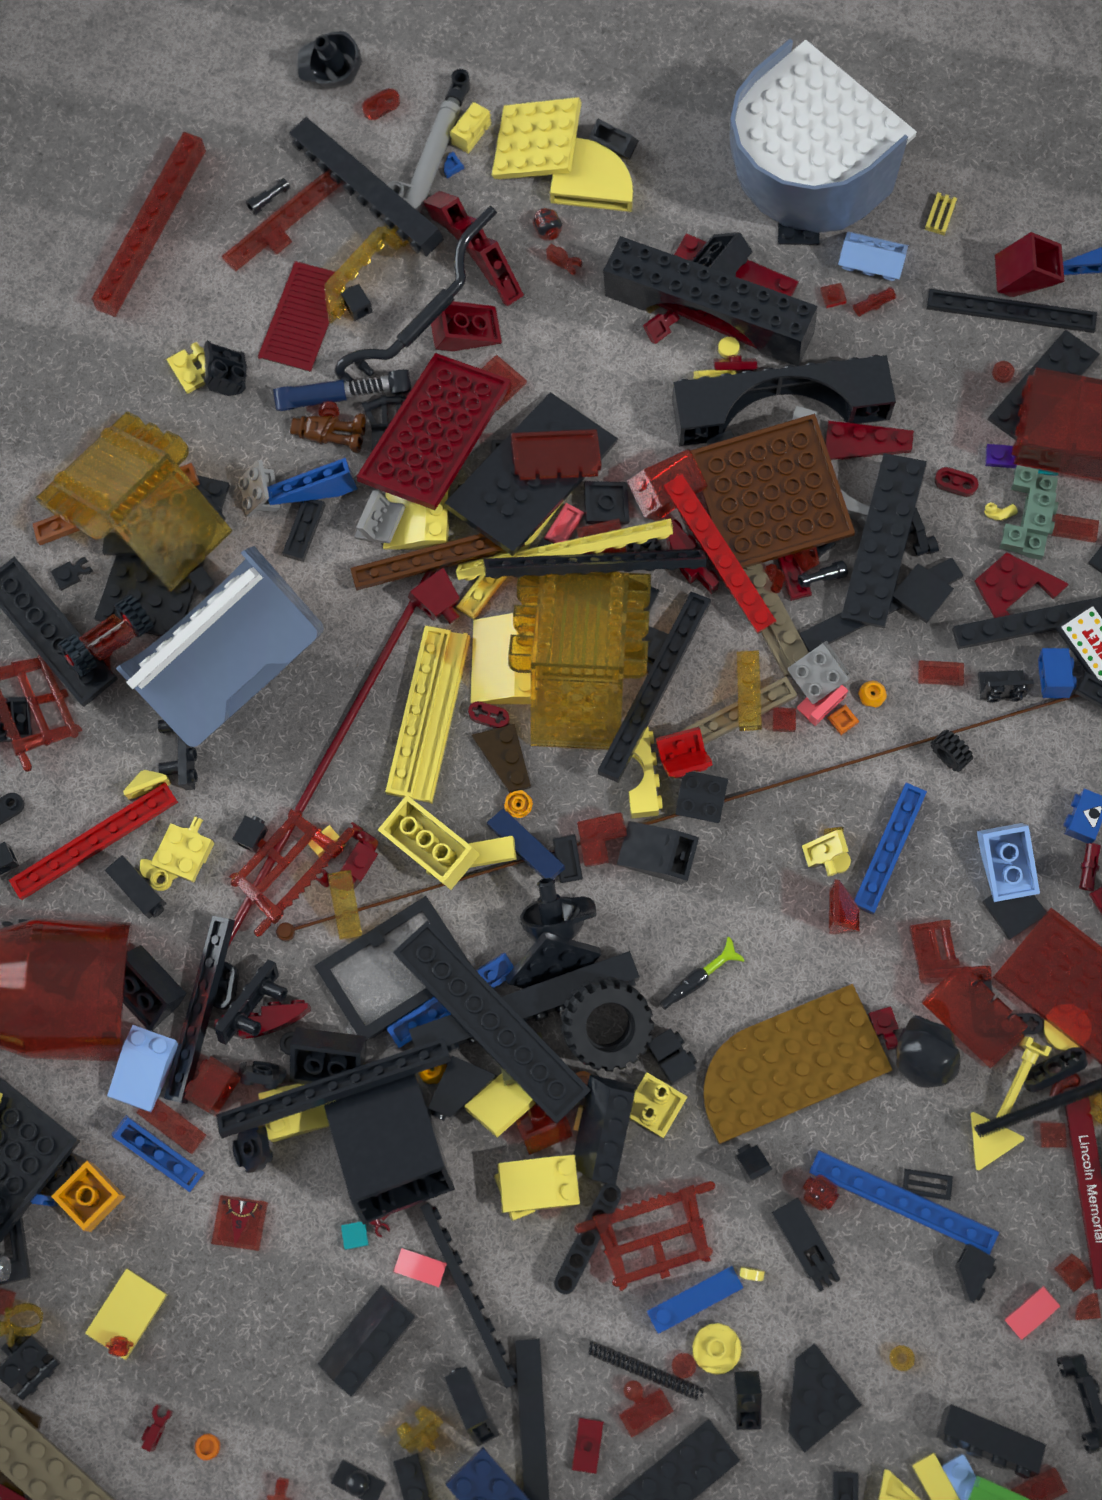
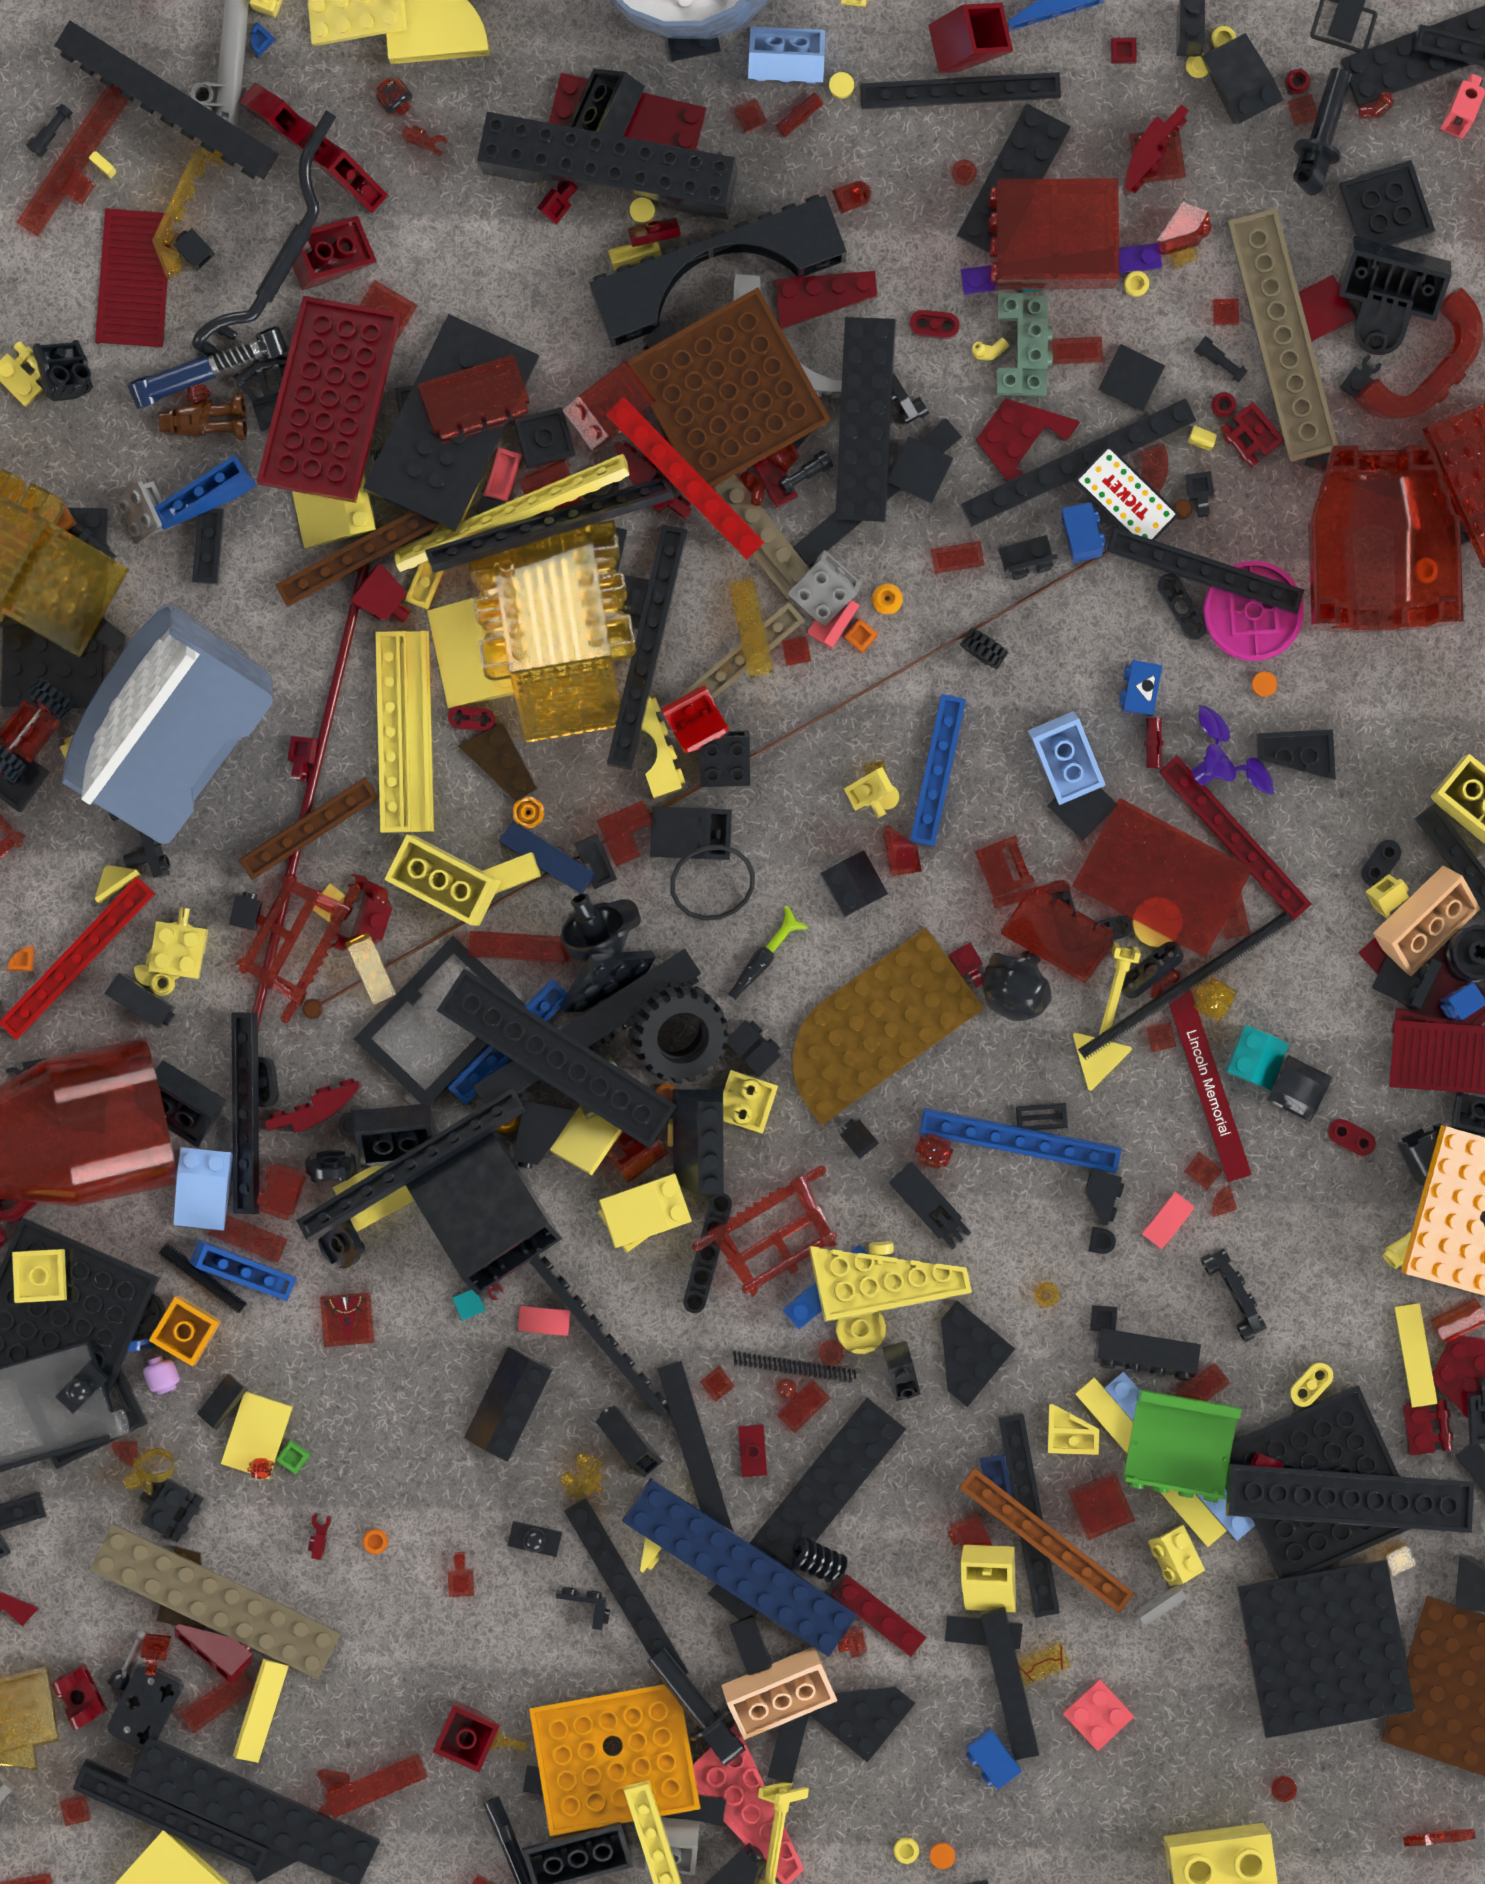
camera: 20 degrees left, 15 degrees up
black plate [214,959,288,1045] -> none
light grey bracket [355,490,406,543] -> none
none -> orange tile [7,946,34,971]
none -> light yellow tile [89,151,117,179]
none -> lavender head [143,1356,180,1395]
none -> black axle [158,1243,247,1314]
none -> black tile [197,1373,248,1430]
none -> reddish brown tile [238,777,378,880]
none -> bright green tile [276,1440,311,1475]
none -> dark red plate [287,736,318,782]
none -> clear red tile [468,931,569,963]
none -> black piece [670,844,755,921]
none -> clear red slope [700,1366,735,1402]
none -> light yellow wing [809,1246,972,1322]
none -> black slope [820,850,888,918]
none -> light yellow tile [829,72,854,99]
none -> clear red plate [832,180,872,214]
none -> black tile [1088,1227,1116,1254]
none -> black tile [1090,1305,1117,1331]

